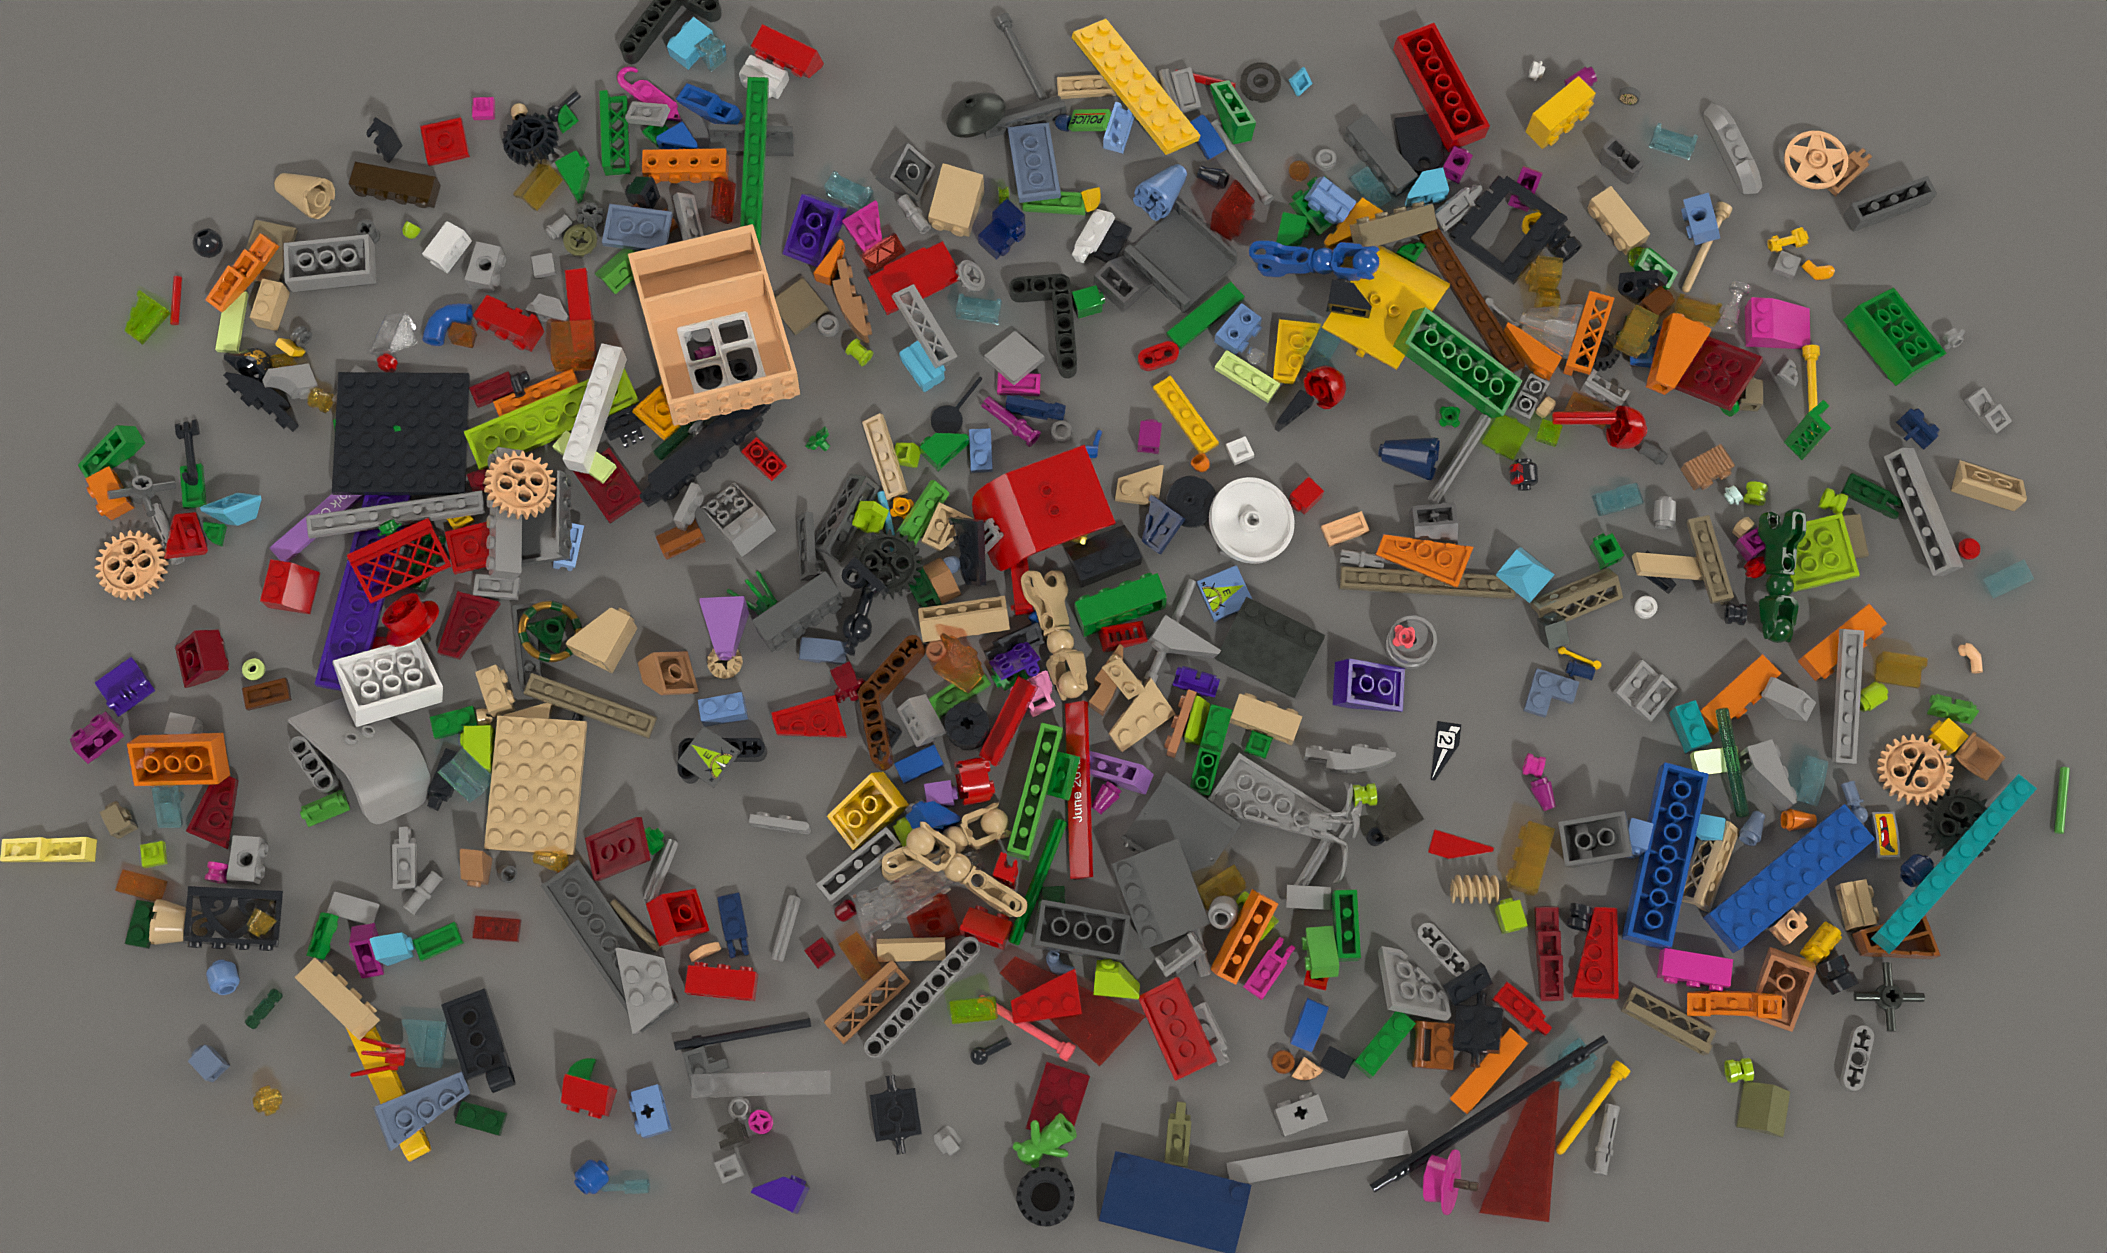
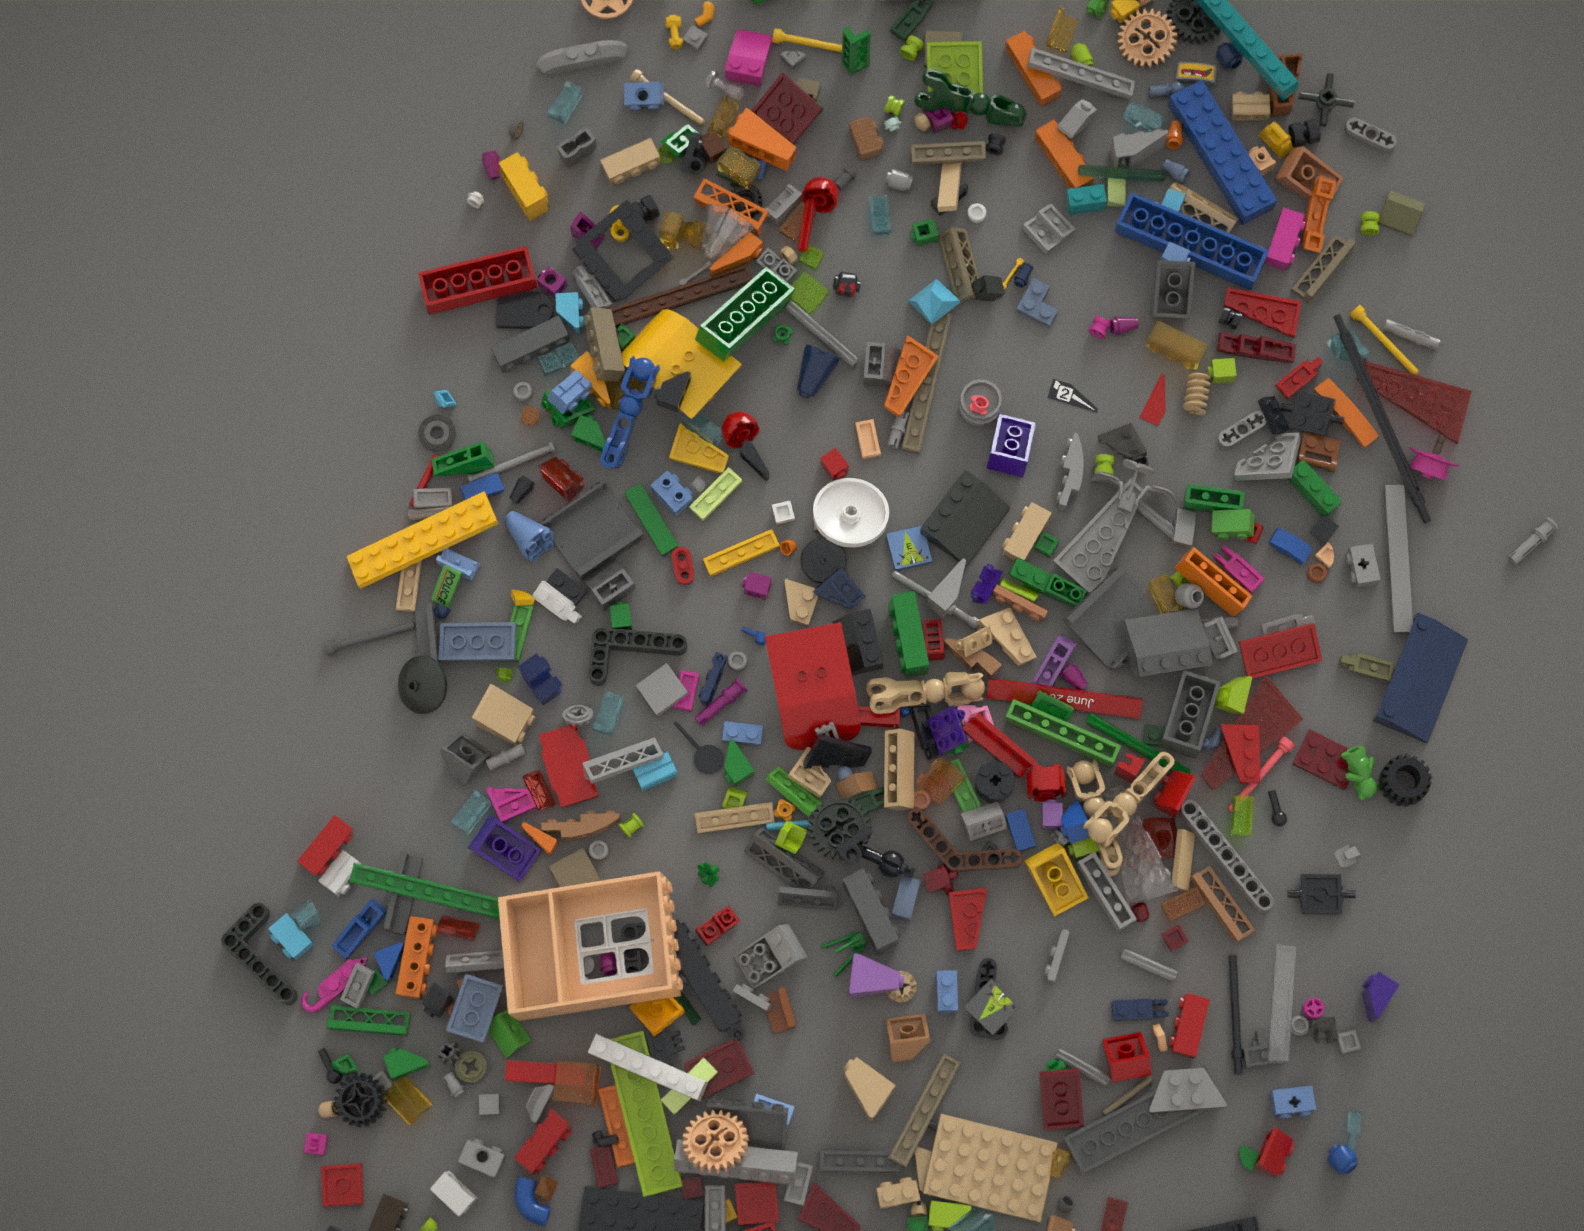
camera: 80 degrees left, 0 degrees up
dark green piece [518,601,582,662] -> none

